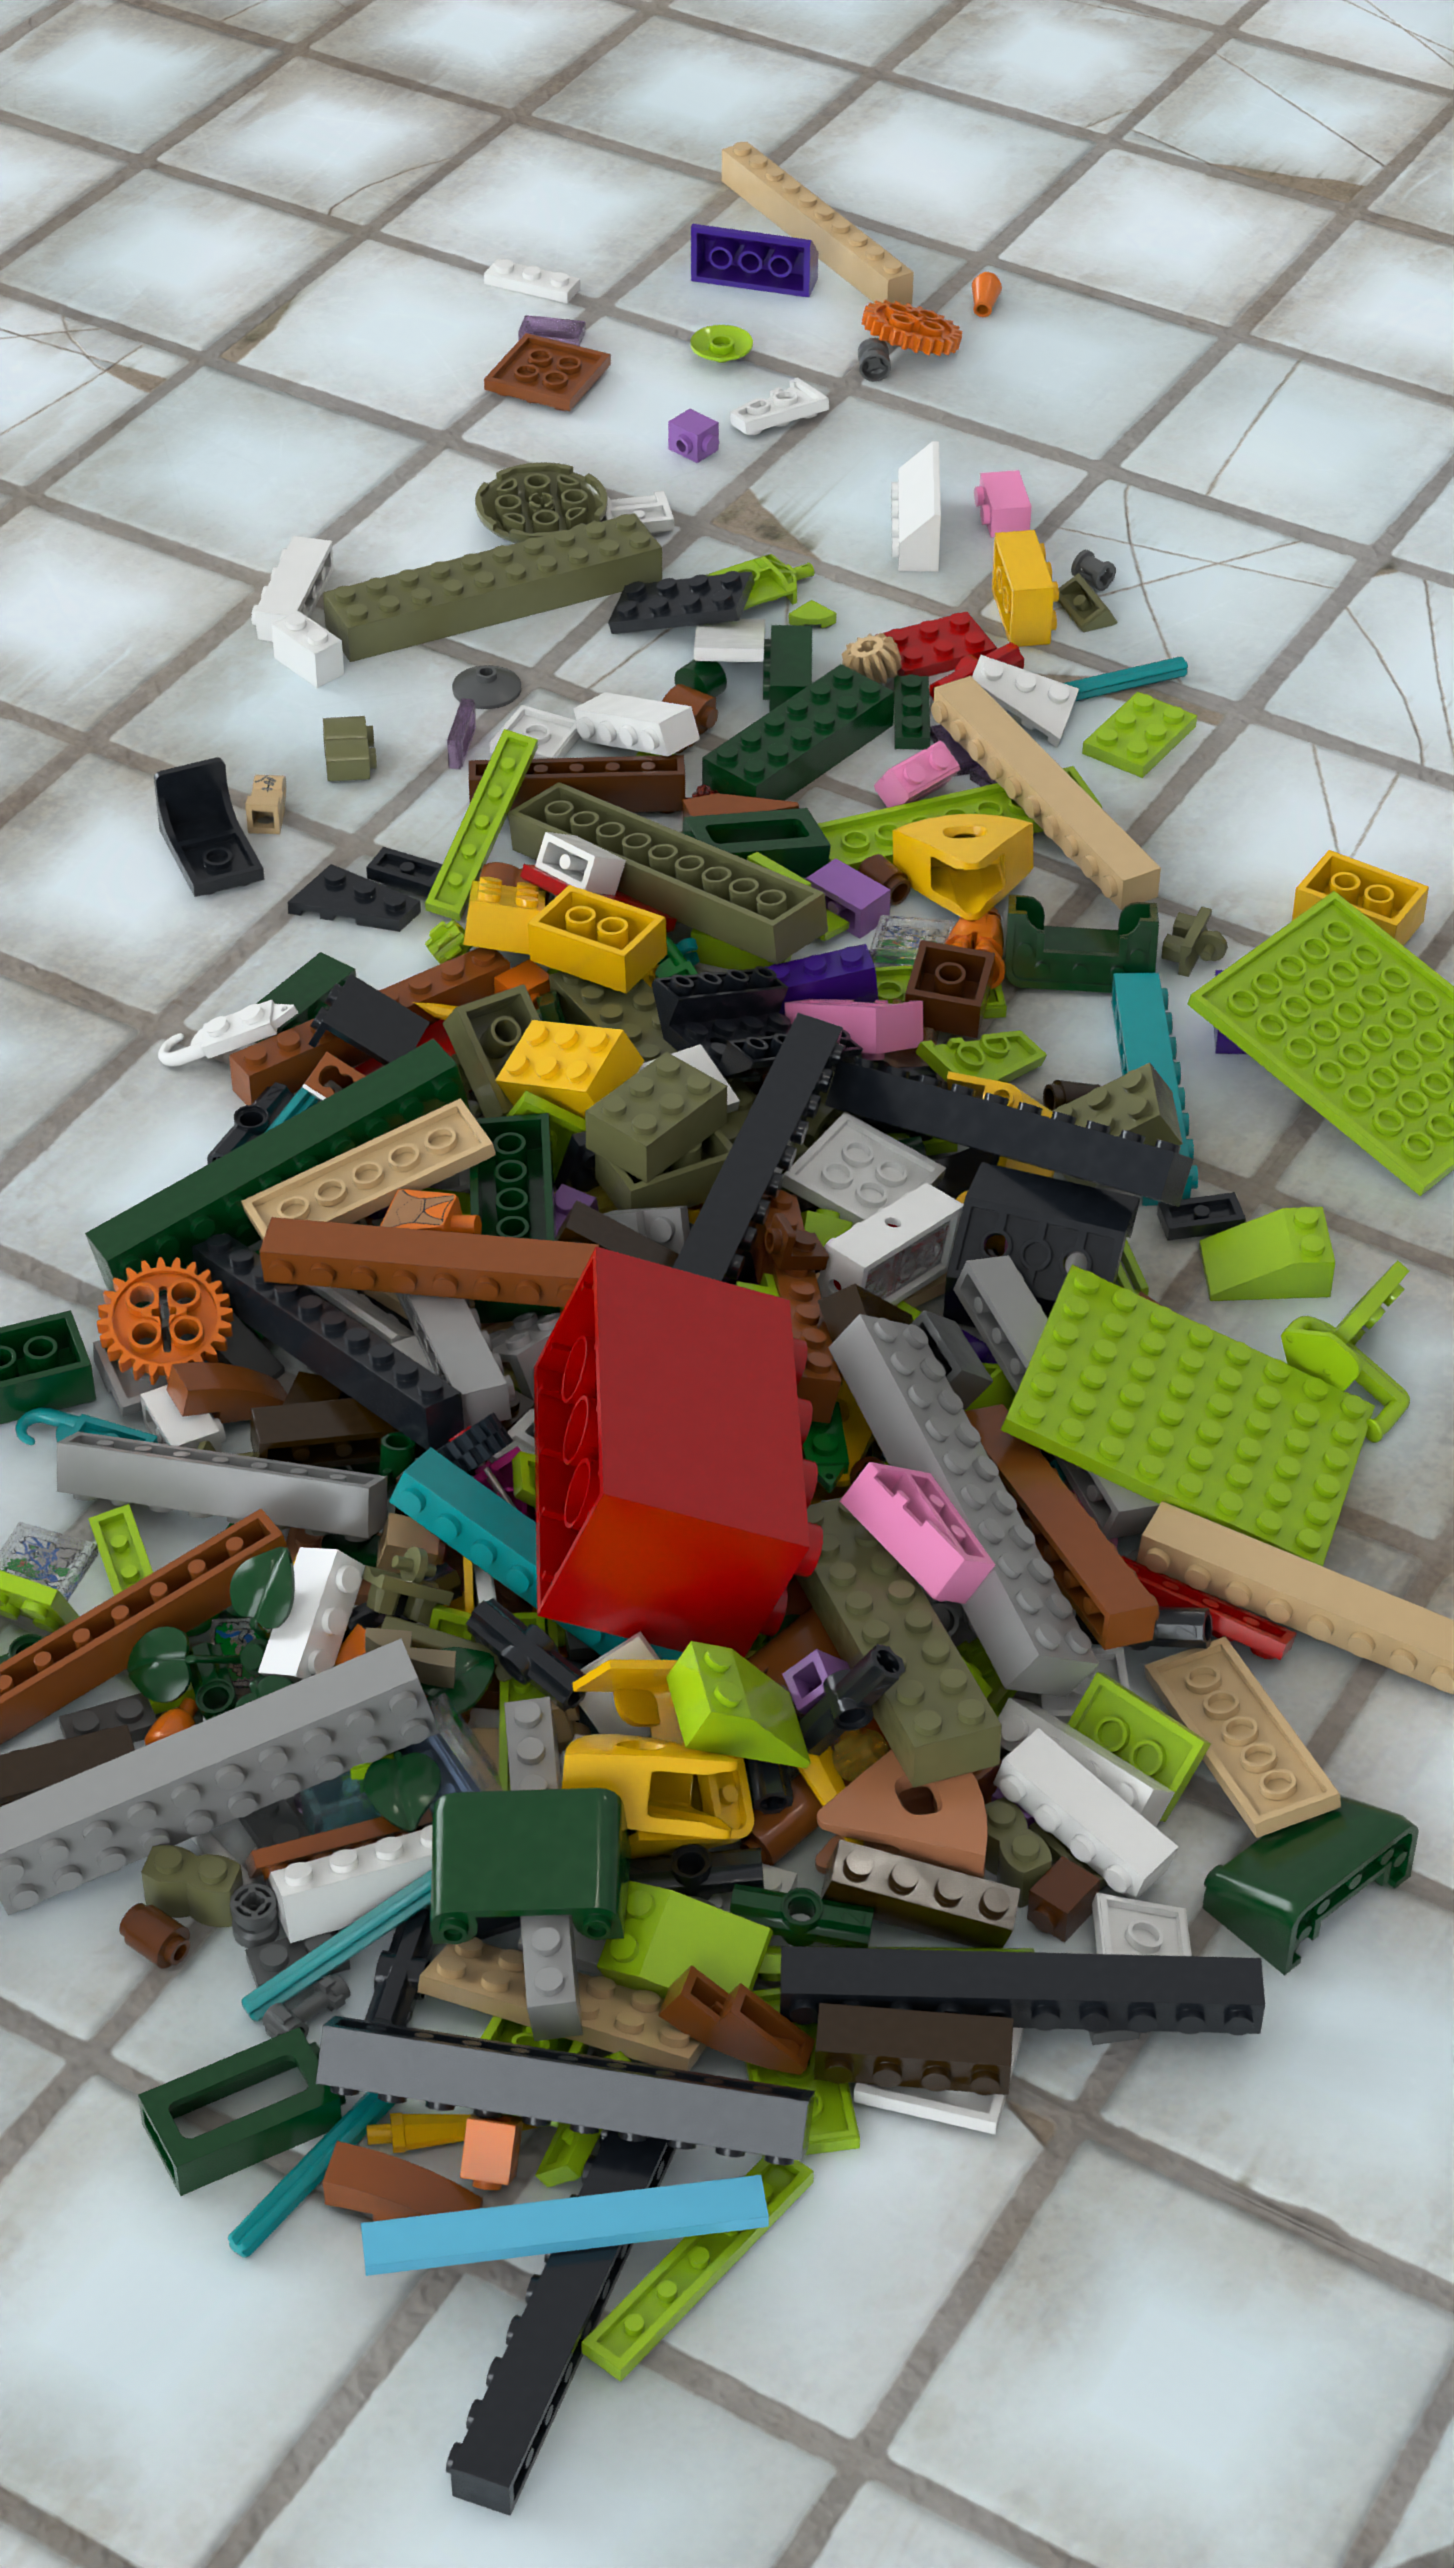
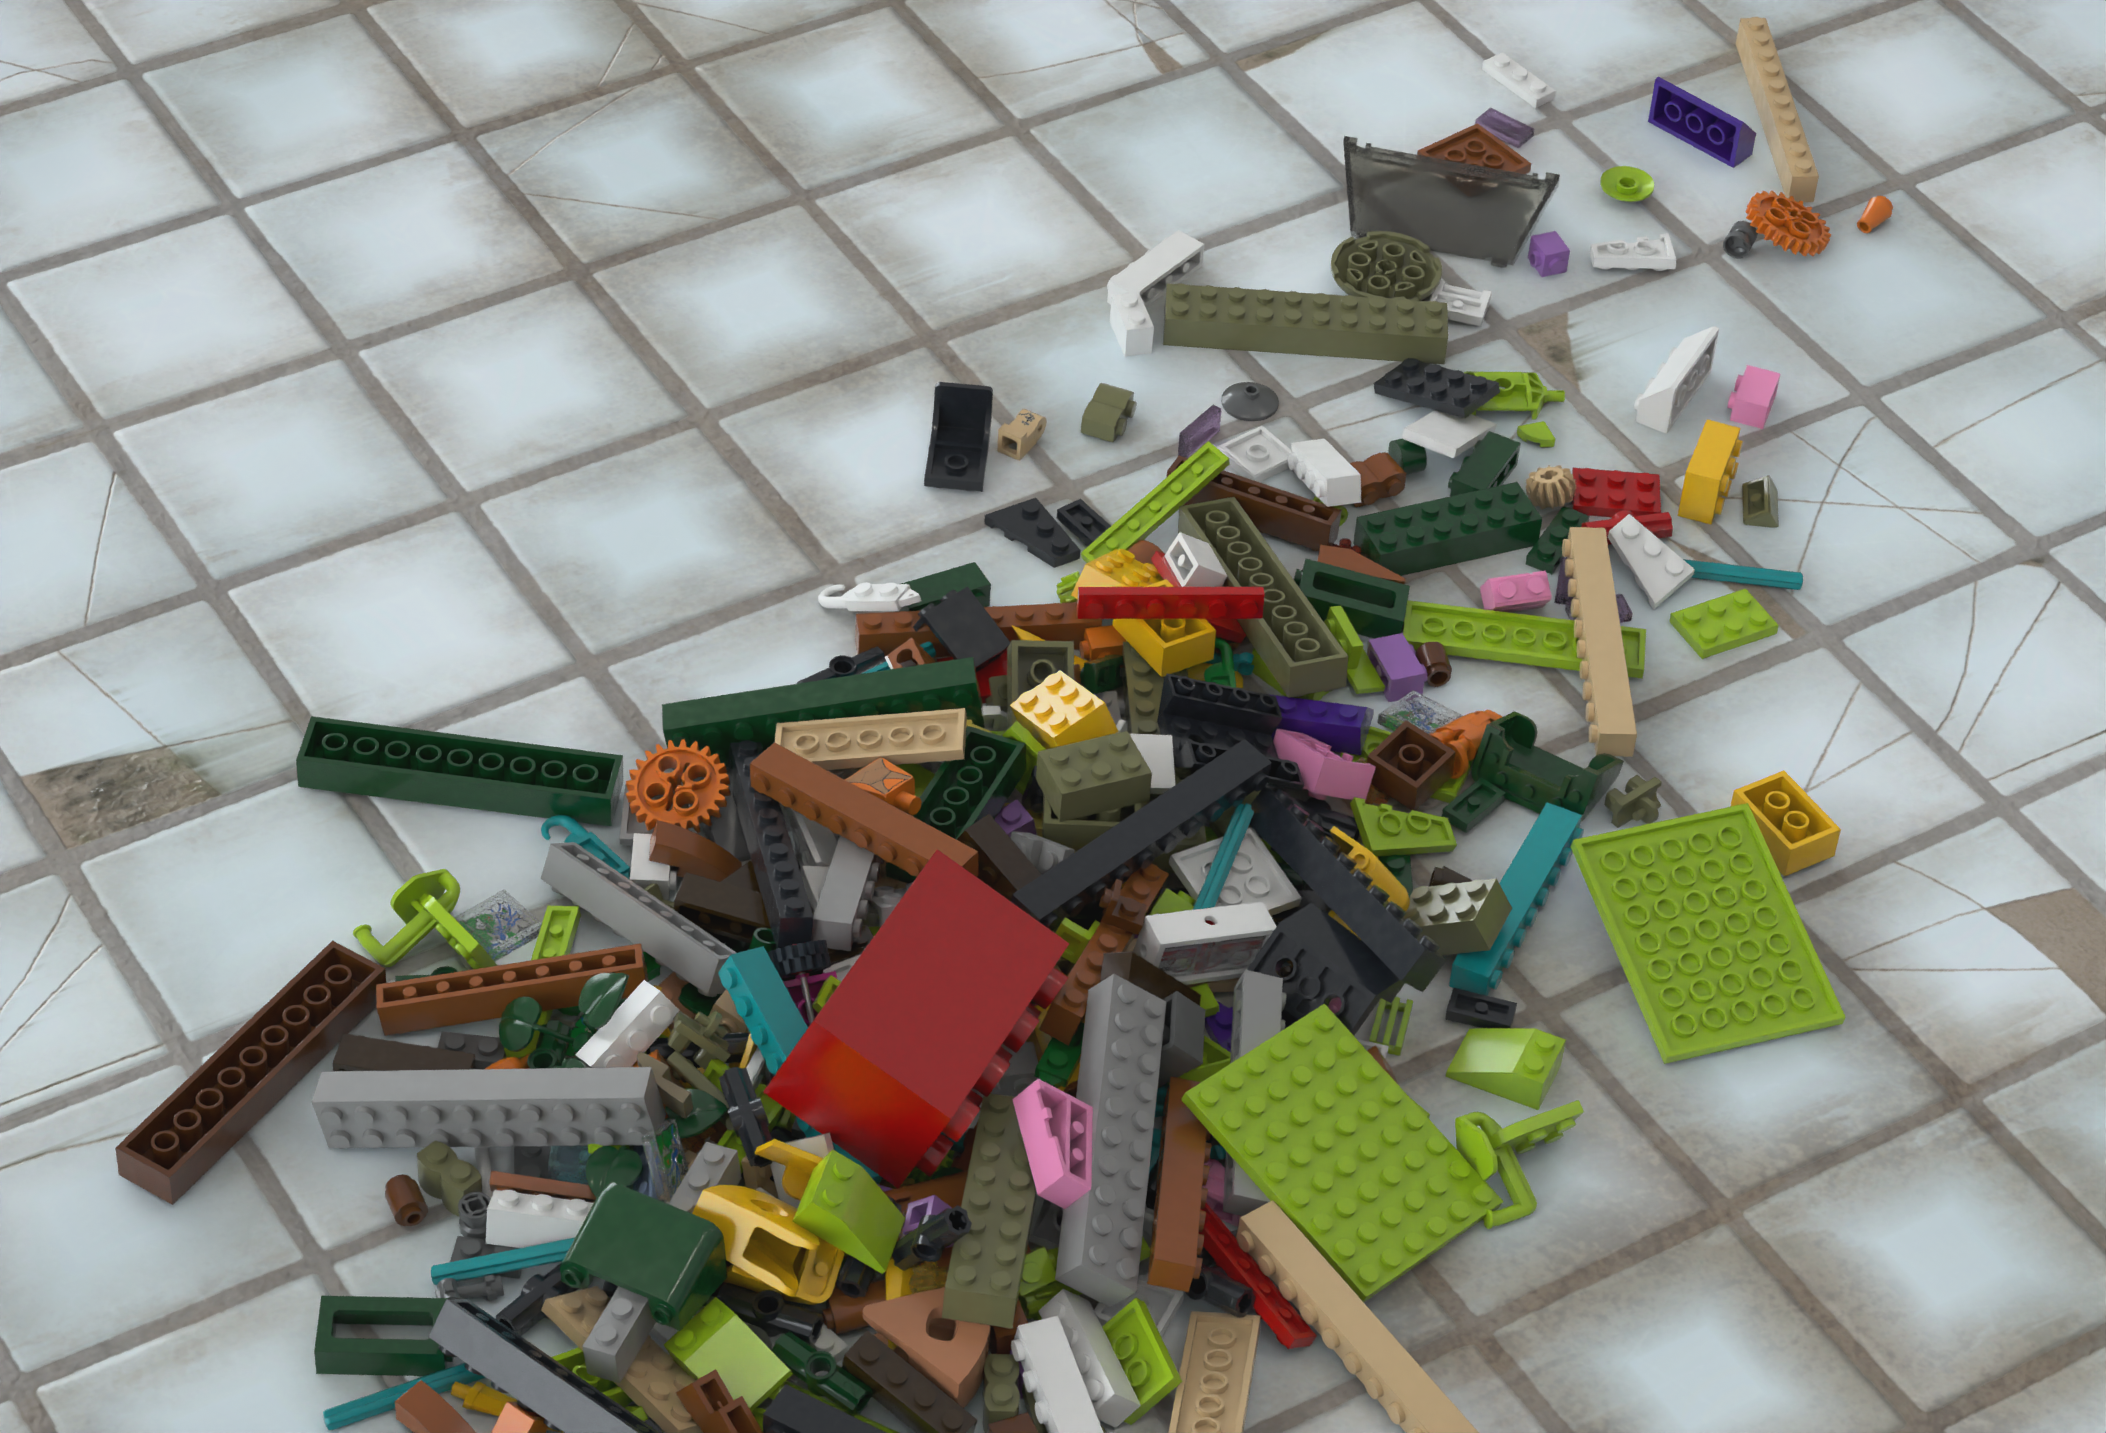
camera: 25 degrees right, 0 degrees up
yellow piece [892,814,1034,921] -> none
dark grey bush [1071,550,1116,591] -> none
none -> red plate [1077,587,1265,619]
none -> teal axle [1192,803,1254,910]
none -> clear smoke windscreen [1343,136,1560,268]
none -> dark green plate [1441,777,1506,833]

